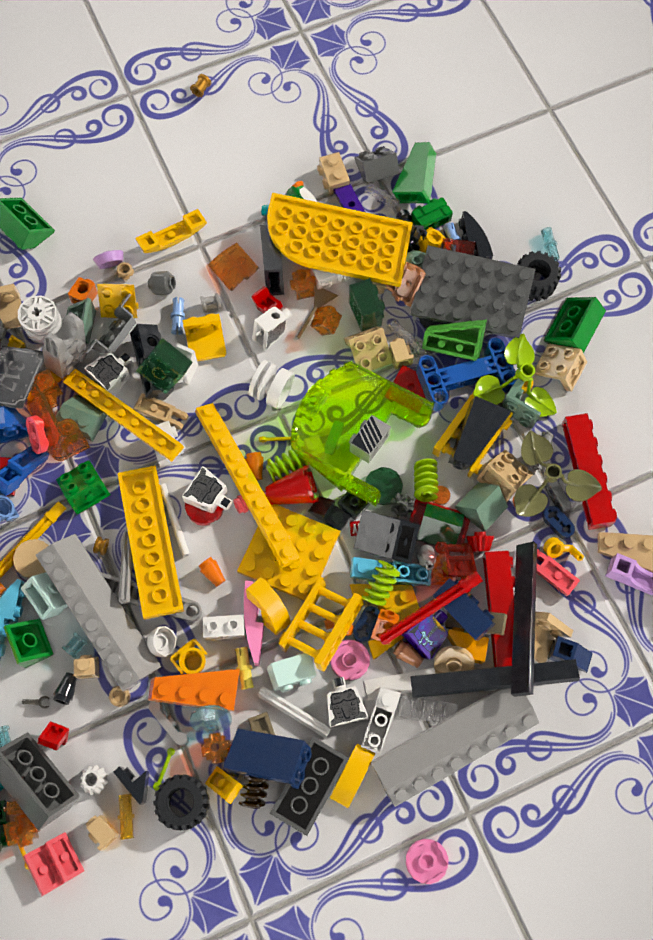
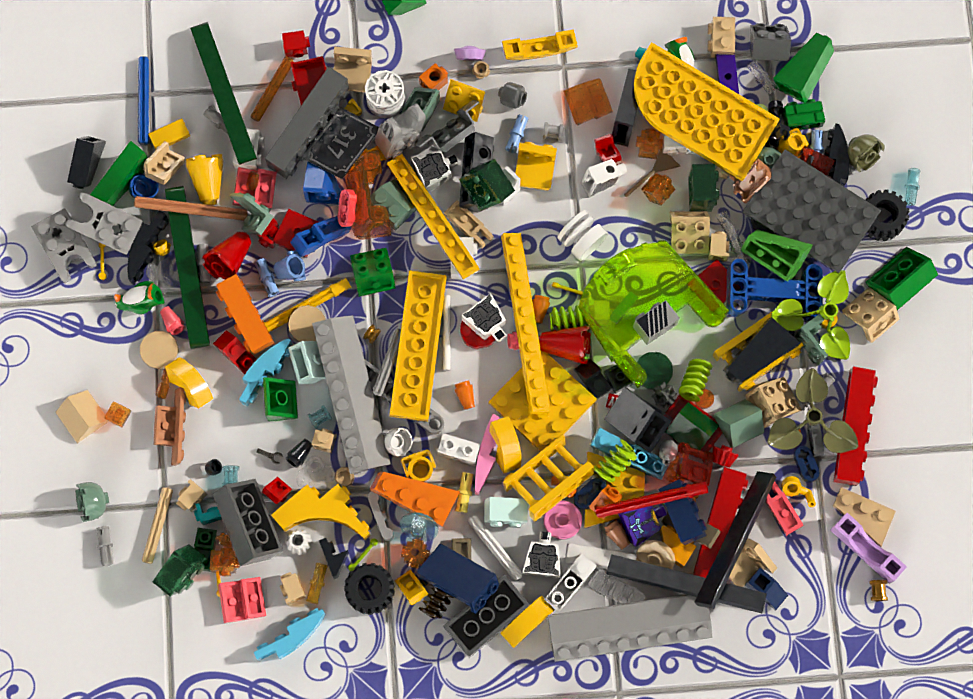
camera: 20 degrees right, 5 degrees up
none -> medium azure slope [254,608,326,661]
none -> yellow arch [271,484,371,540]
none -> clear plate [297,456,335,494]
none -> olive cylinder [848,134,885,172]

